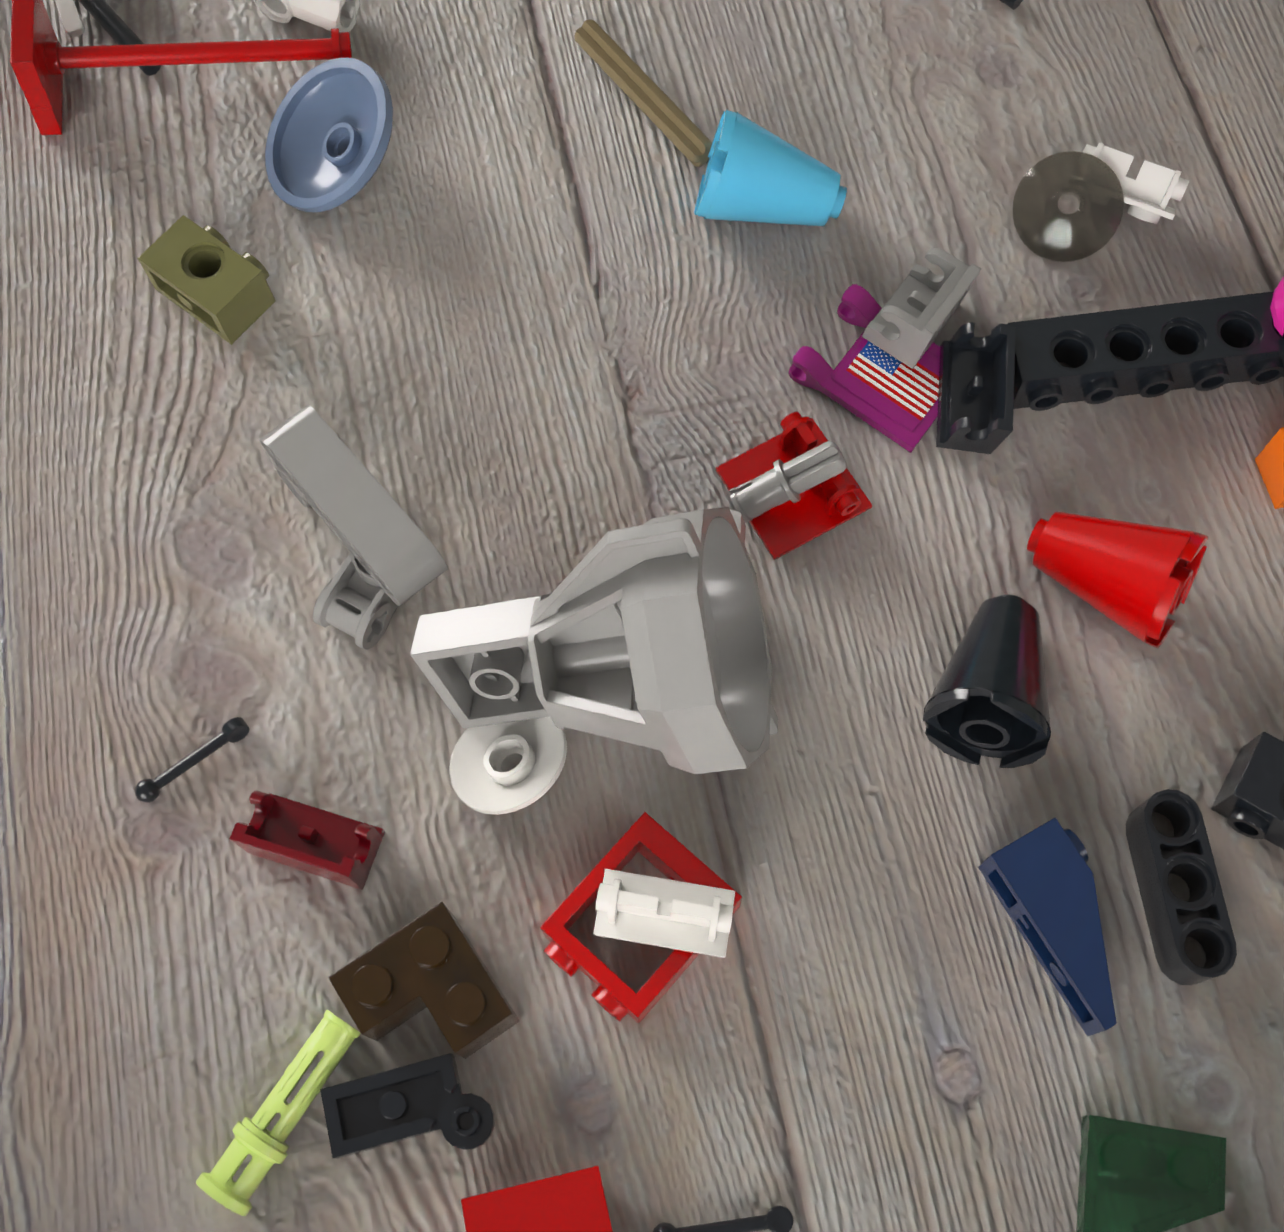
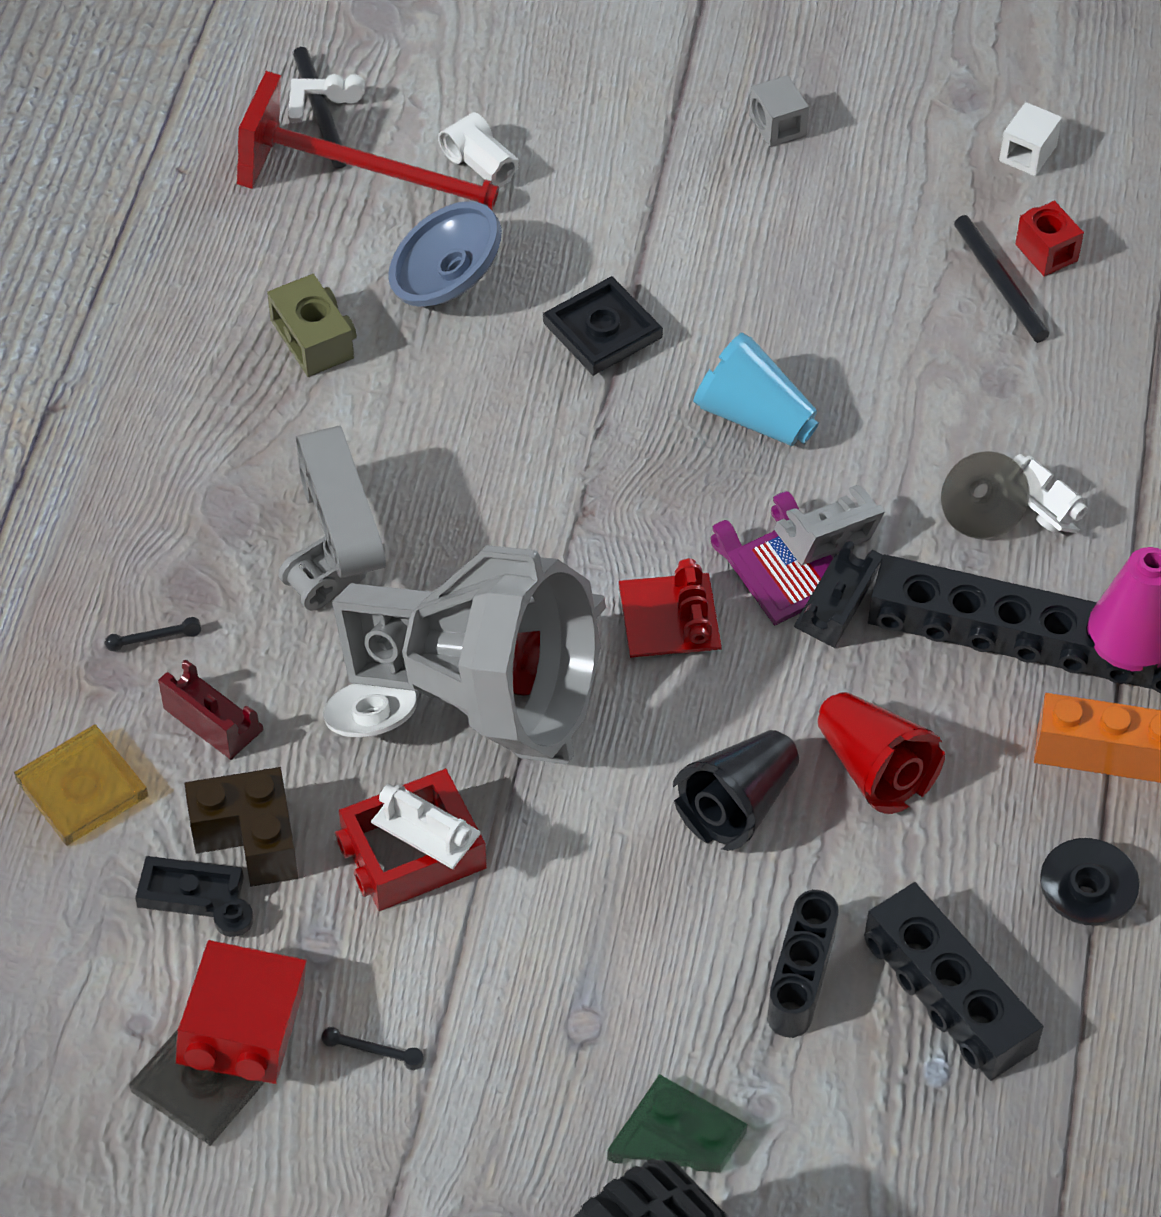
camera: 20 degrees right, 15 degrees down
yellowish green pin [196,1010,361,1216] -> none
dark tan axle [574,19,712,167] -> none
light grey axle [729,441,847,523] -> none
dark blue slope [978,817,1117,1036] -> none
none -> clear yellow tile [14,724,148,846]
none -> black plate [543,276,663,376]

